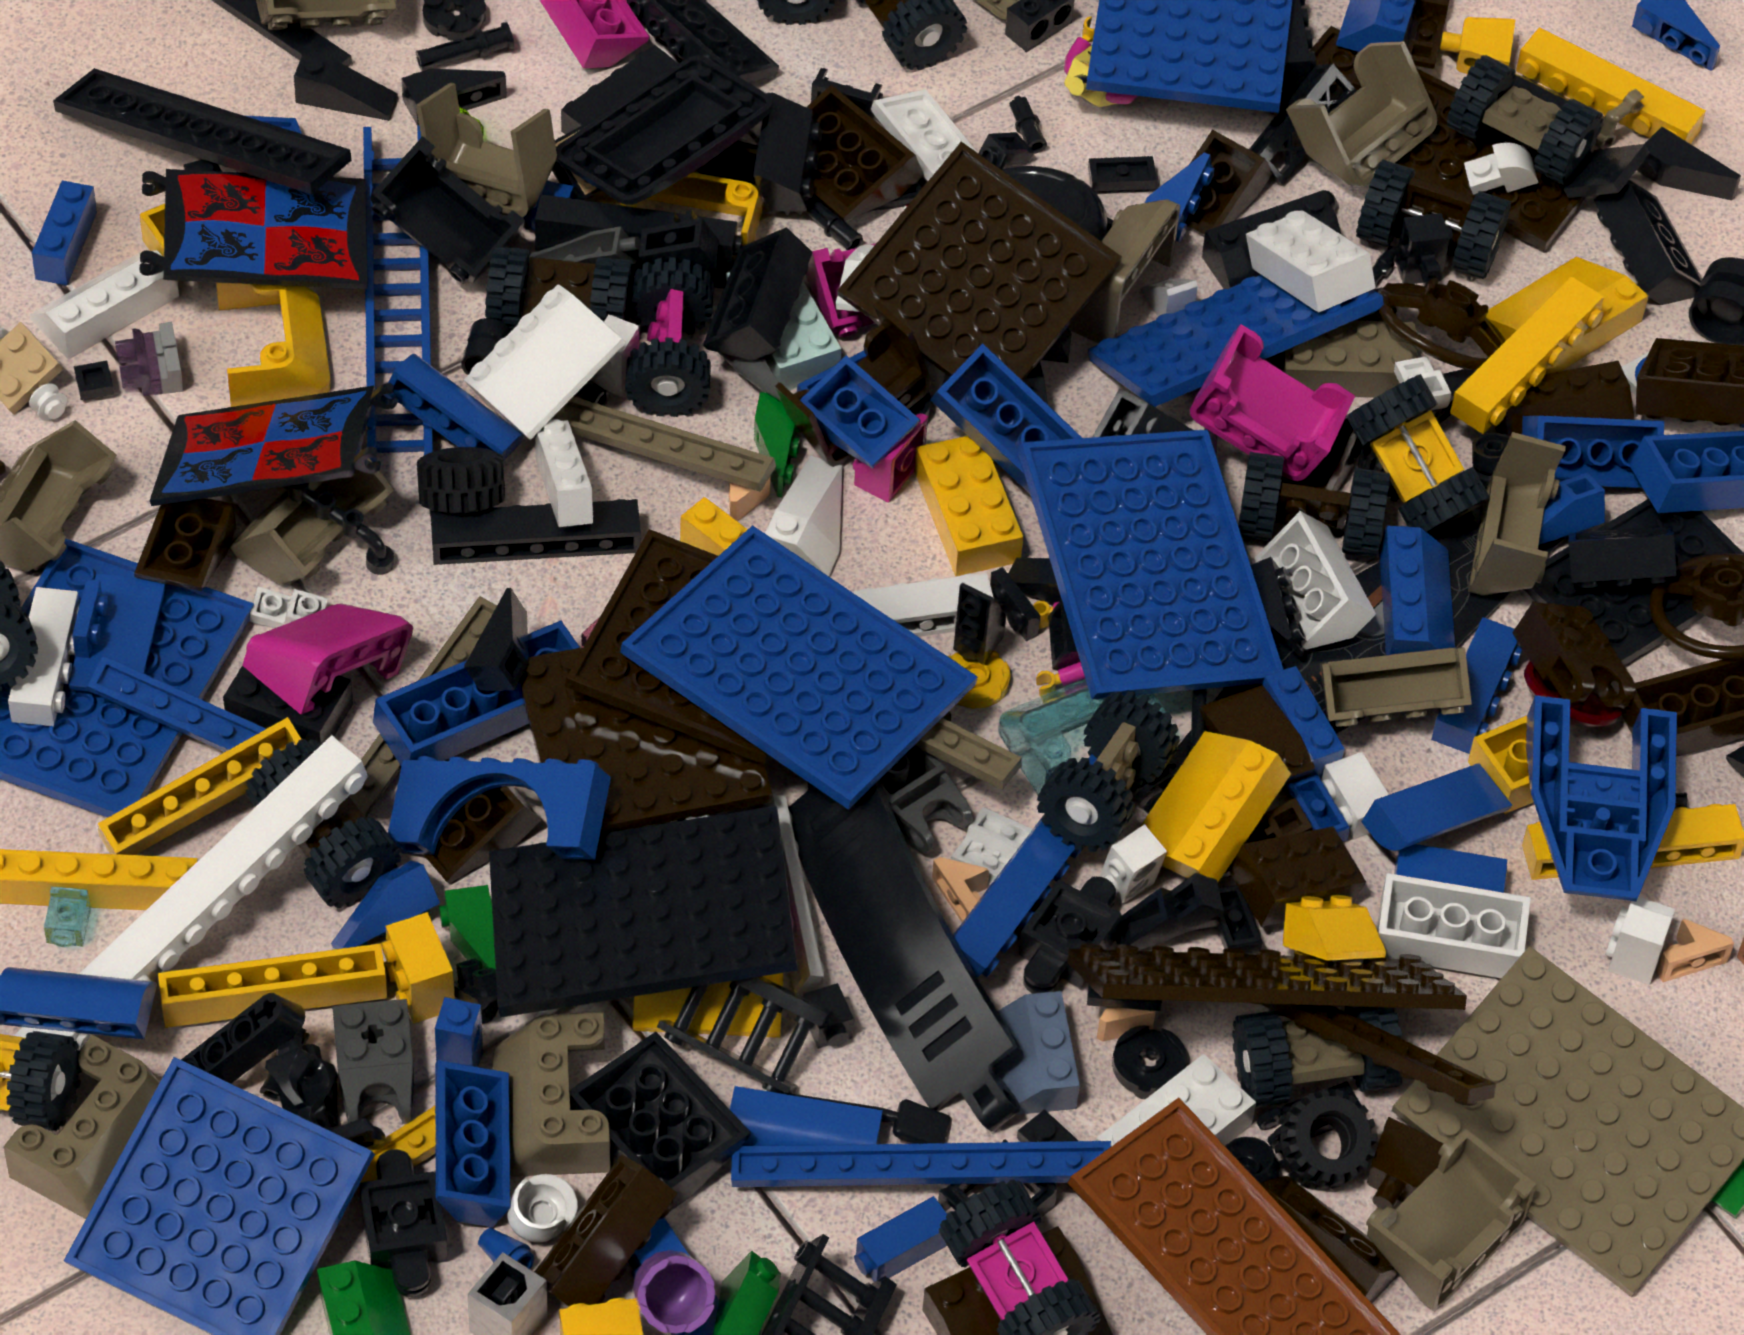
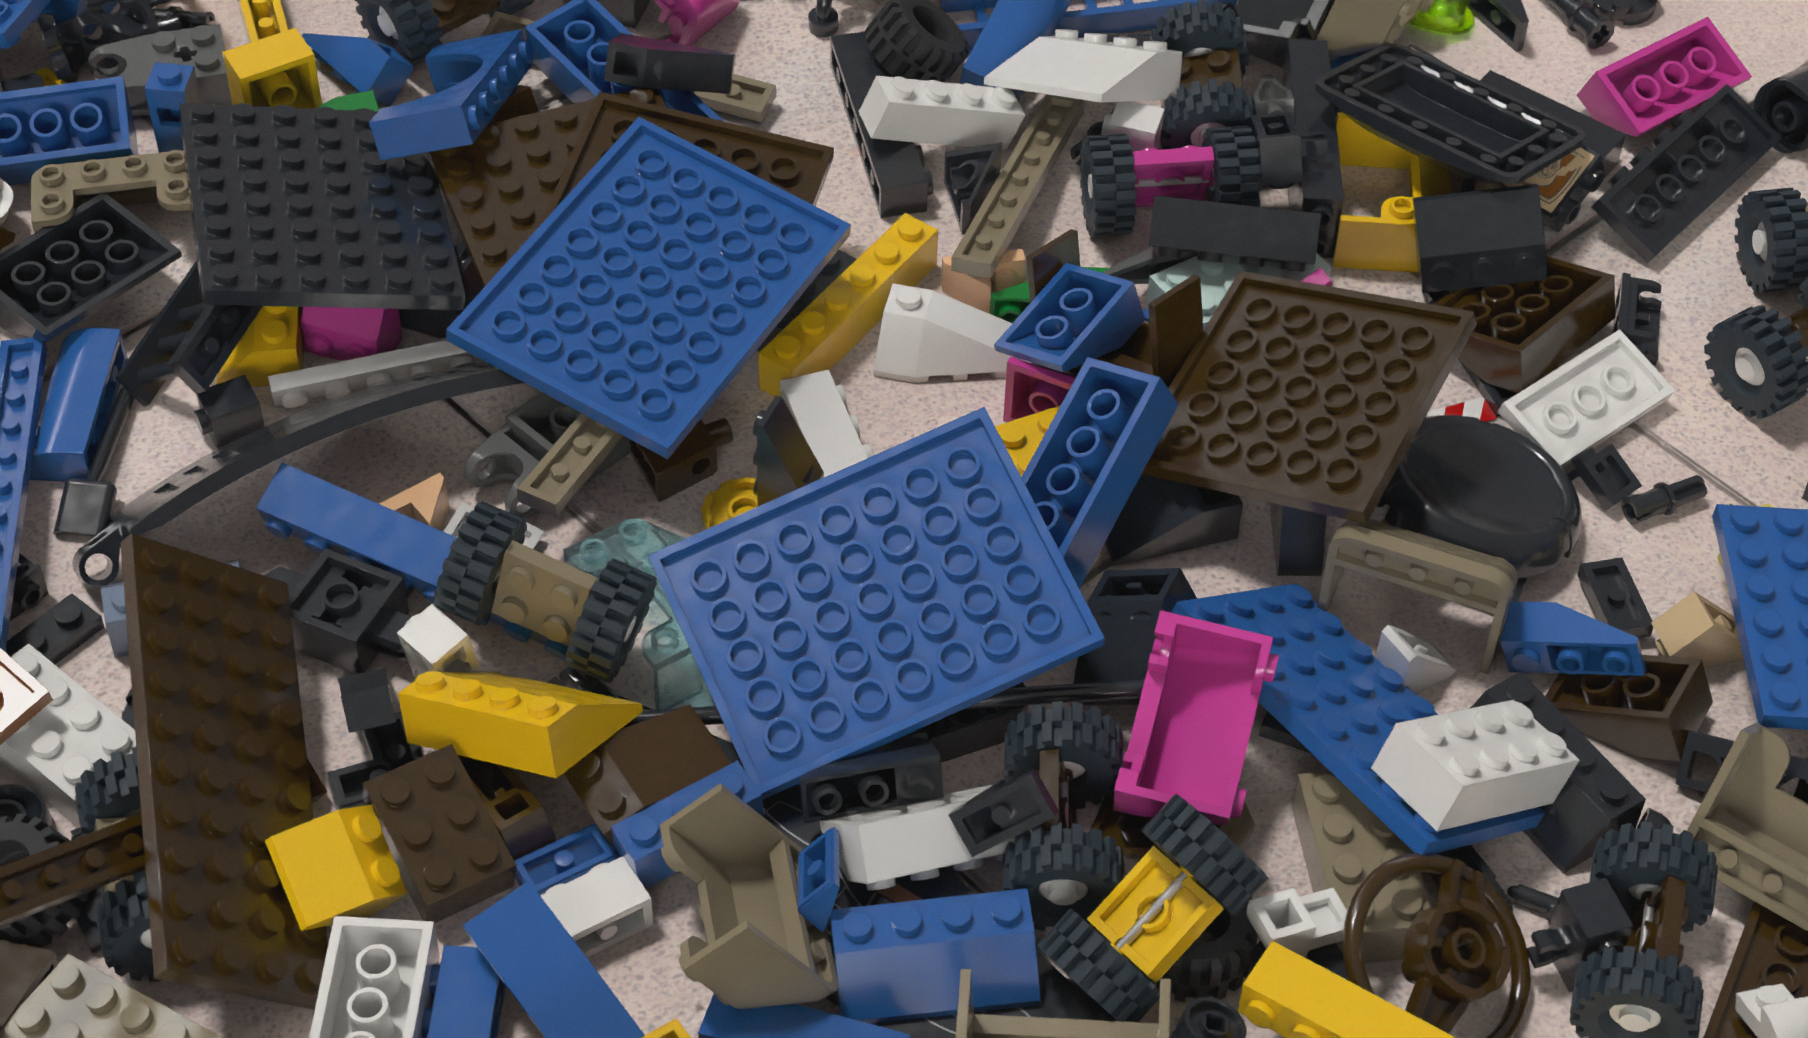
camera: 85 degrees right, 5 degrees down
none -> blue slope [798,827,839,932]
none -> black slope [944,142,1002,234]
none -> black slope [948,769,1059,857]
none -> tan slope [1651,591,1744,668]

